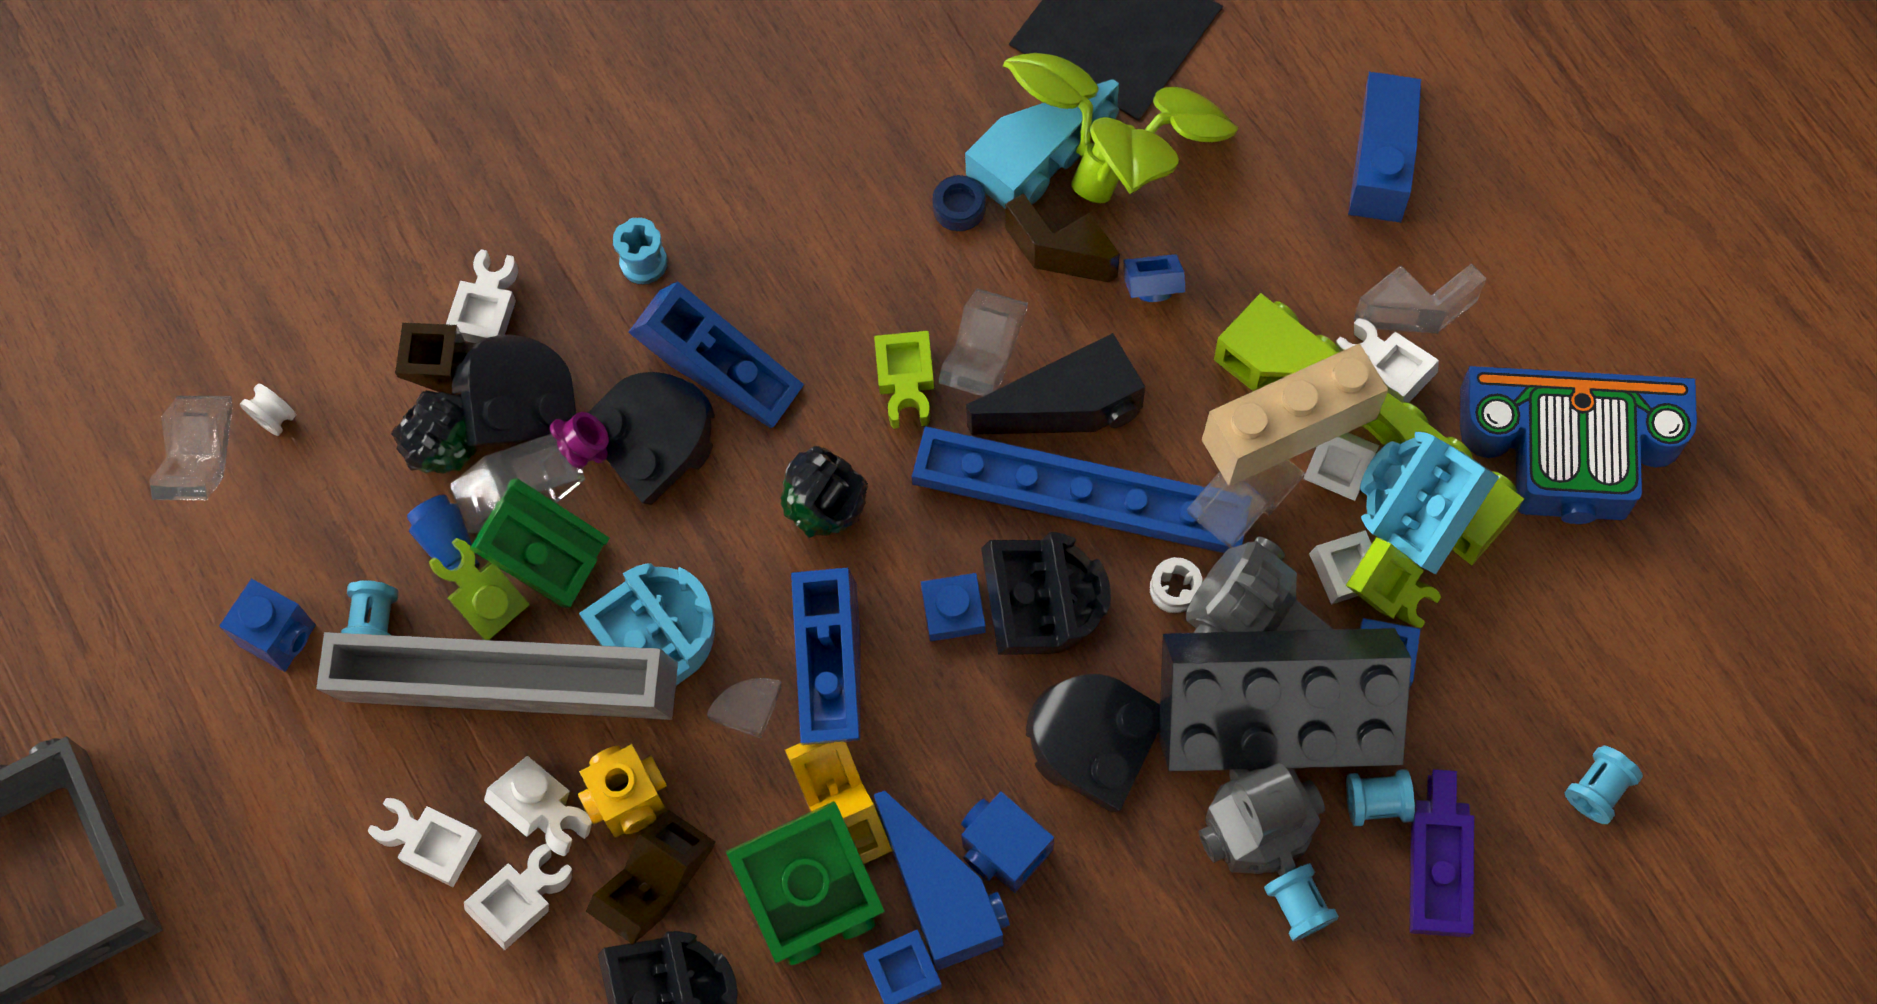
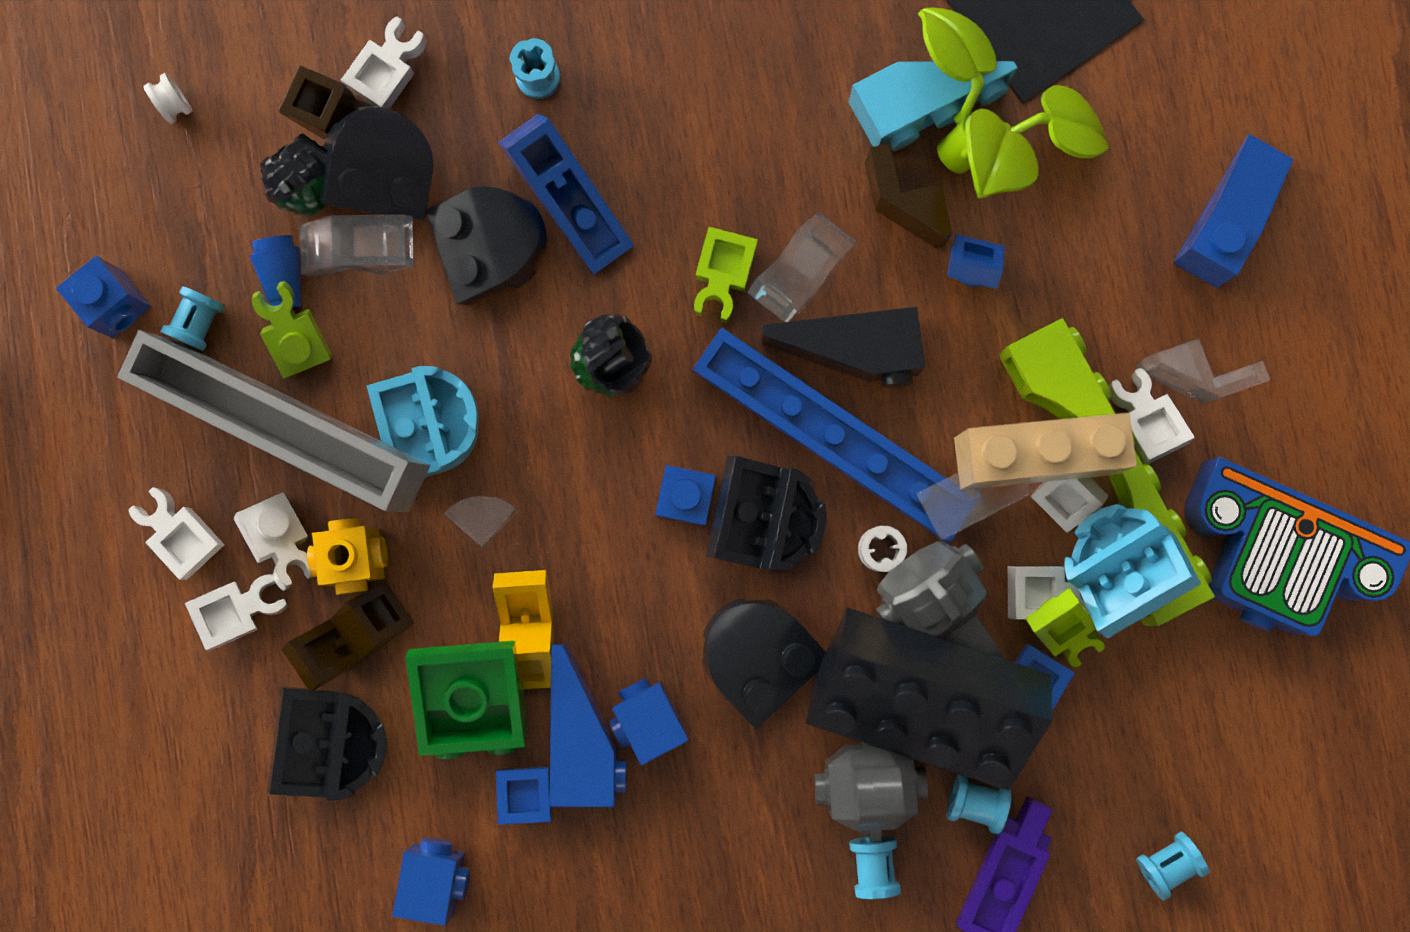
camera: 25 degrees right, 15 degrees up
clear slope [149,396,233,500] -> none
green plate [470,478,610,608] -> none
magenta plate [550,412,609,469] -> none
blue slope [791,567,861,745] -> none
dark blue tile [932,175,986,231] -> none

